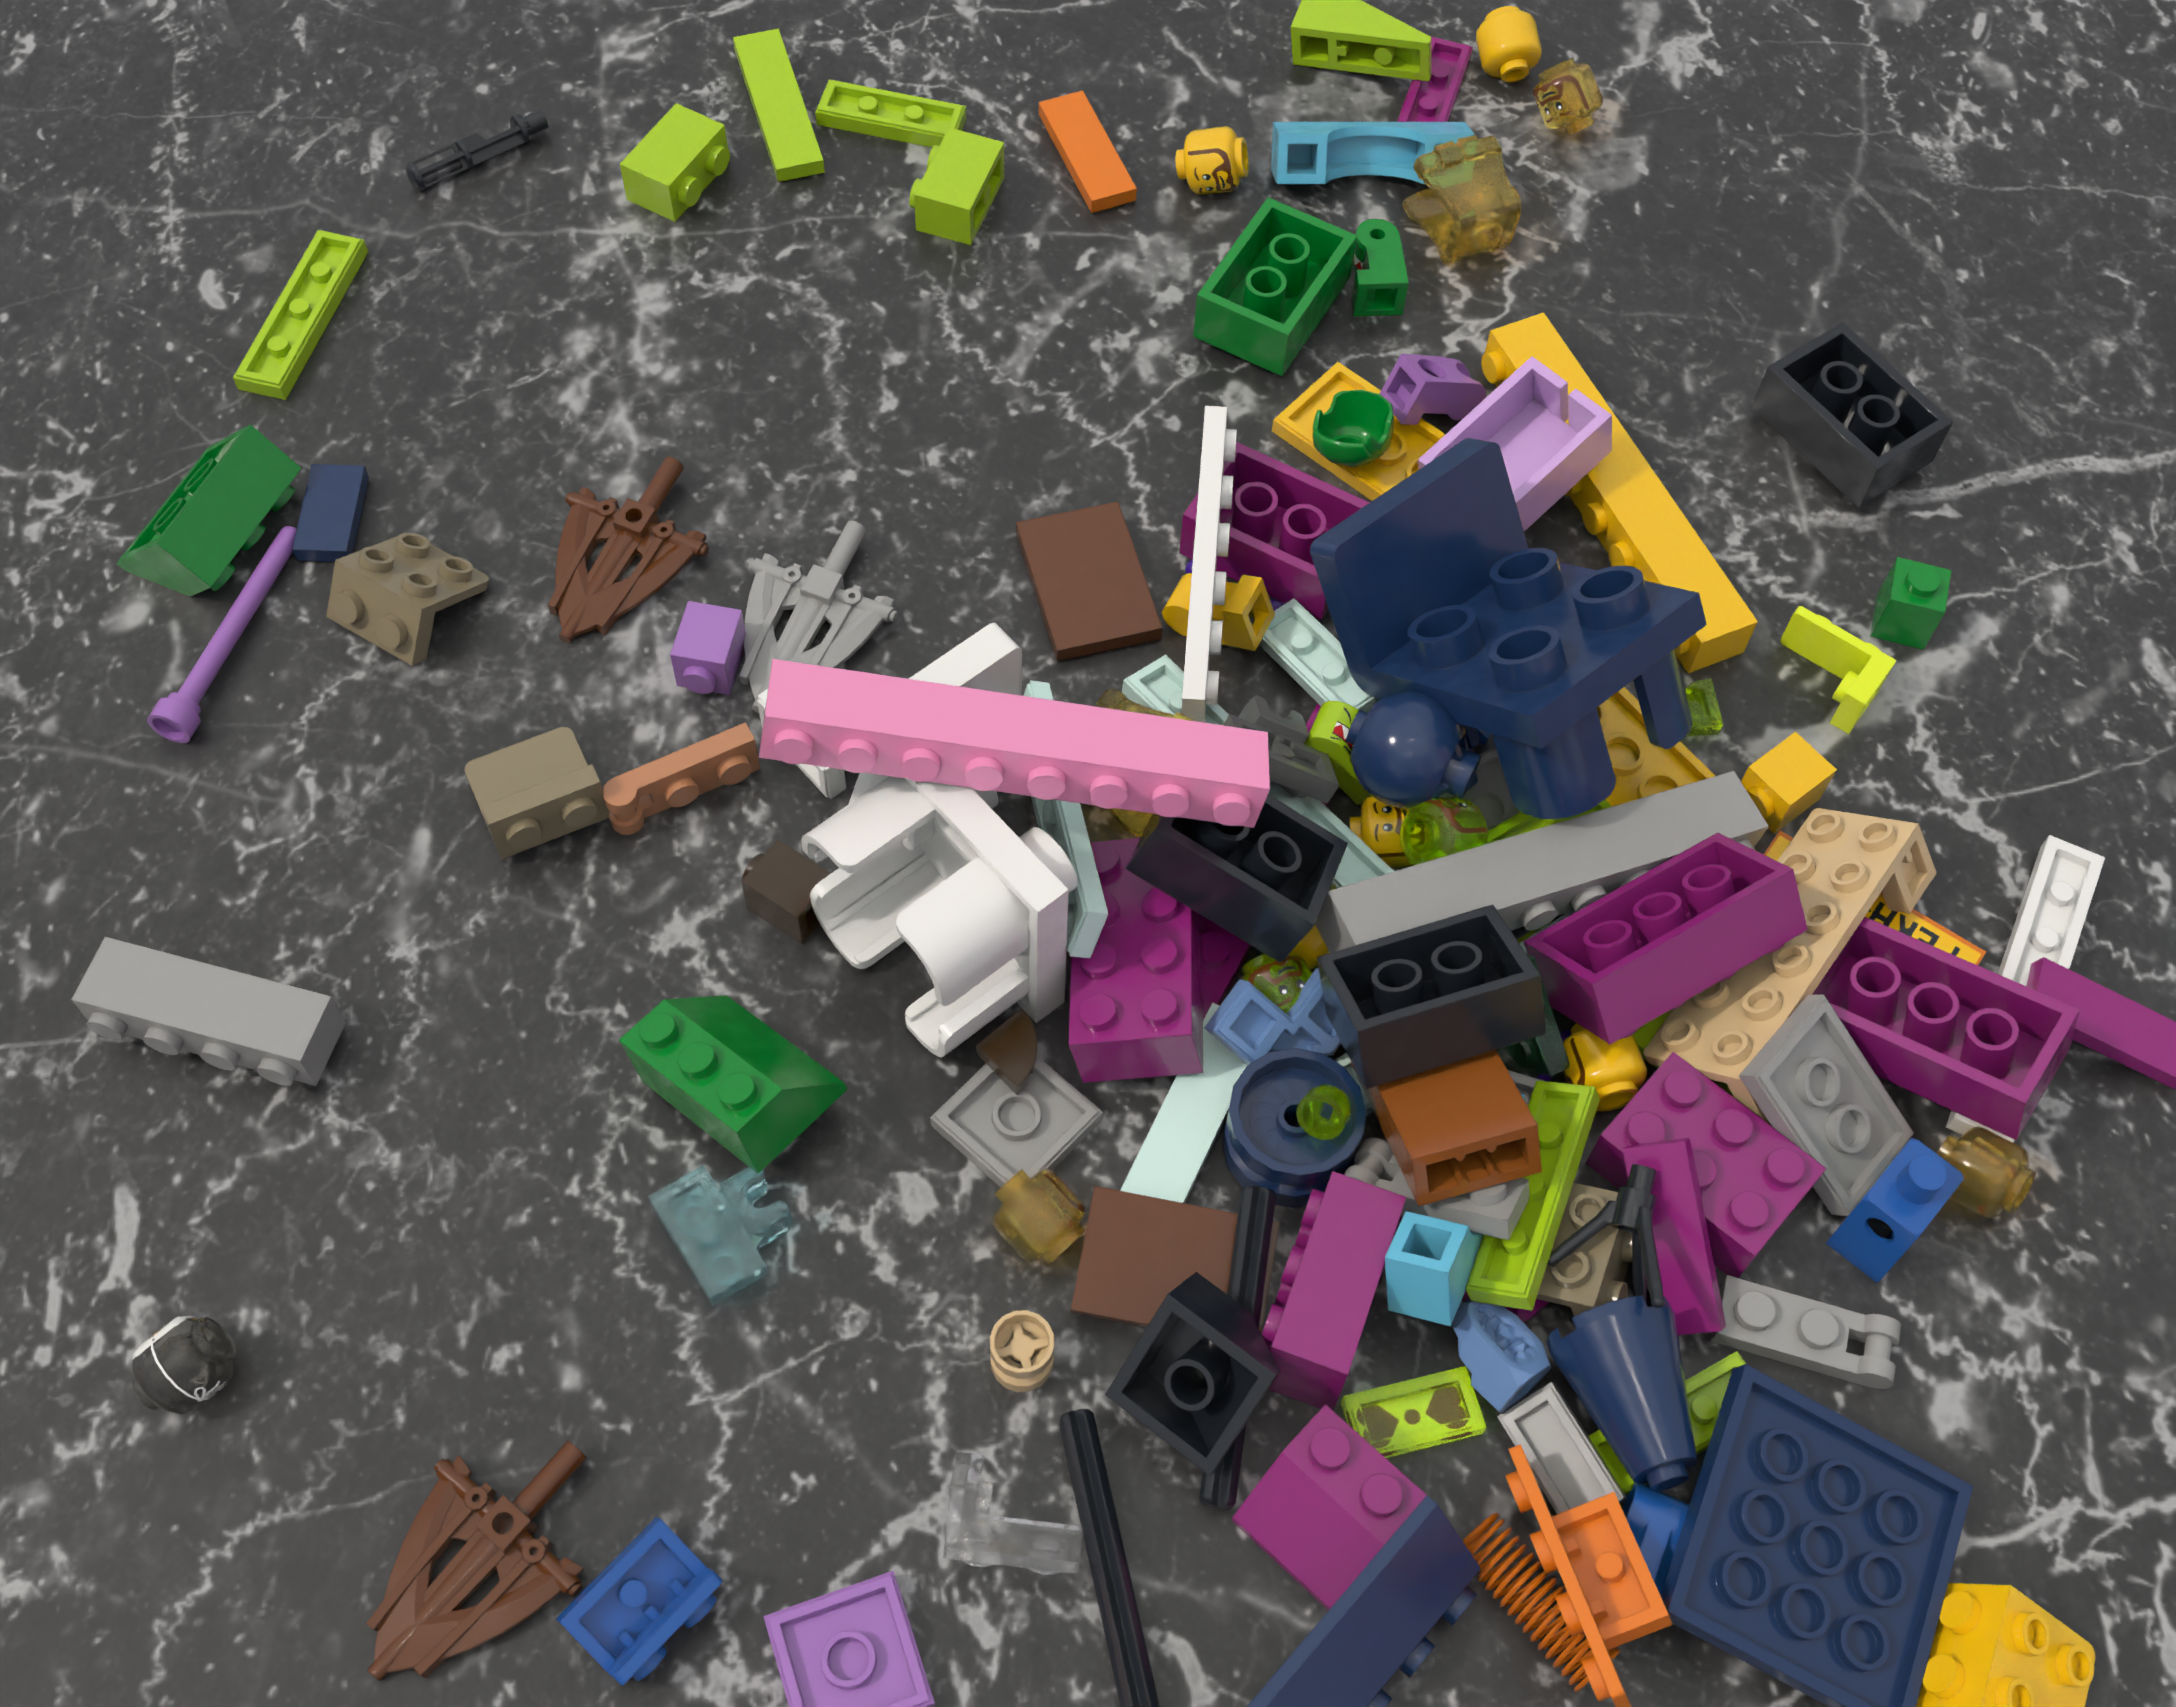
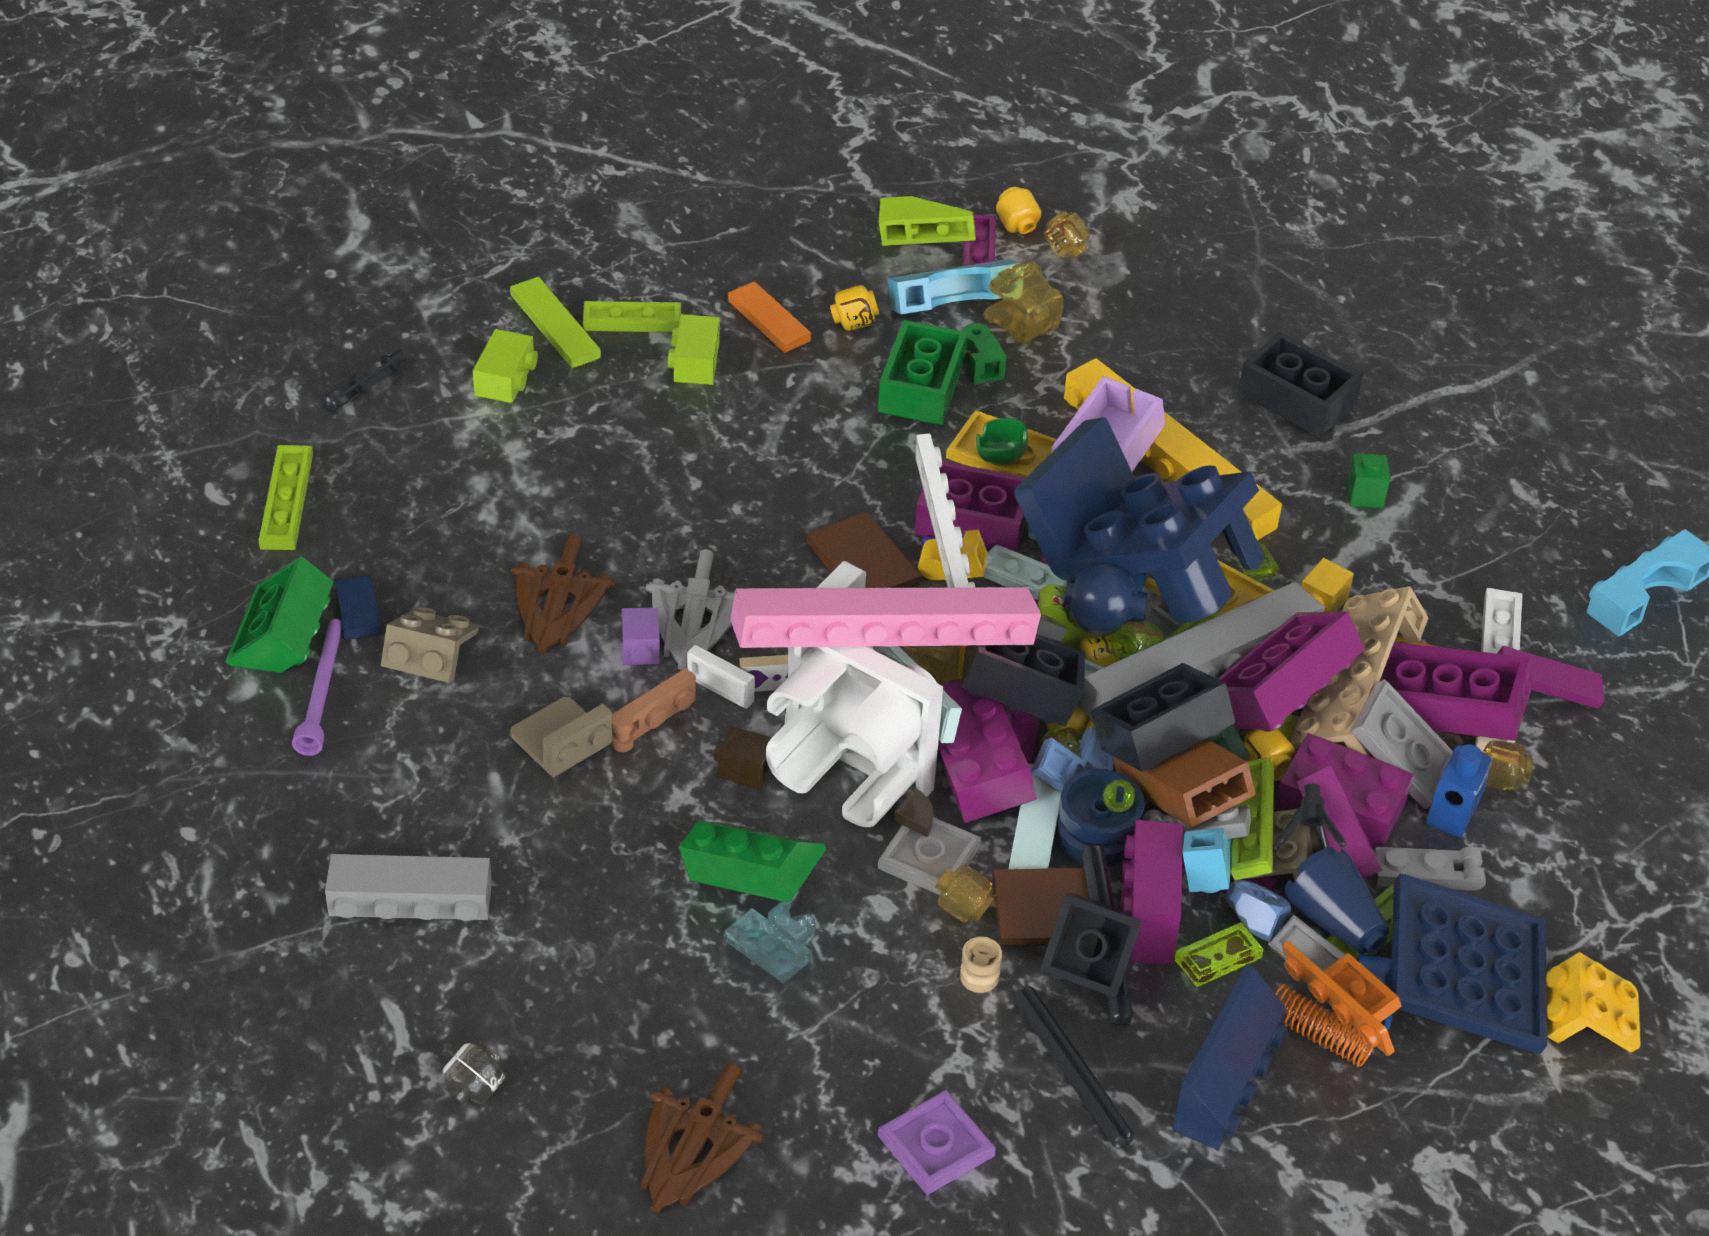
camera: 15 degrees left, 15 degrees down
blue bracket [556,1517,723,1686] -> none
clear bracket [943,1452,1083,1575] -> none
magenta slope [1231,1404,1427,1611] -> none
medium lavender leg [1379,353,1486,425] -> none
neon yellow bracket [1780,606,1897,734] -> none

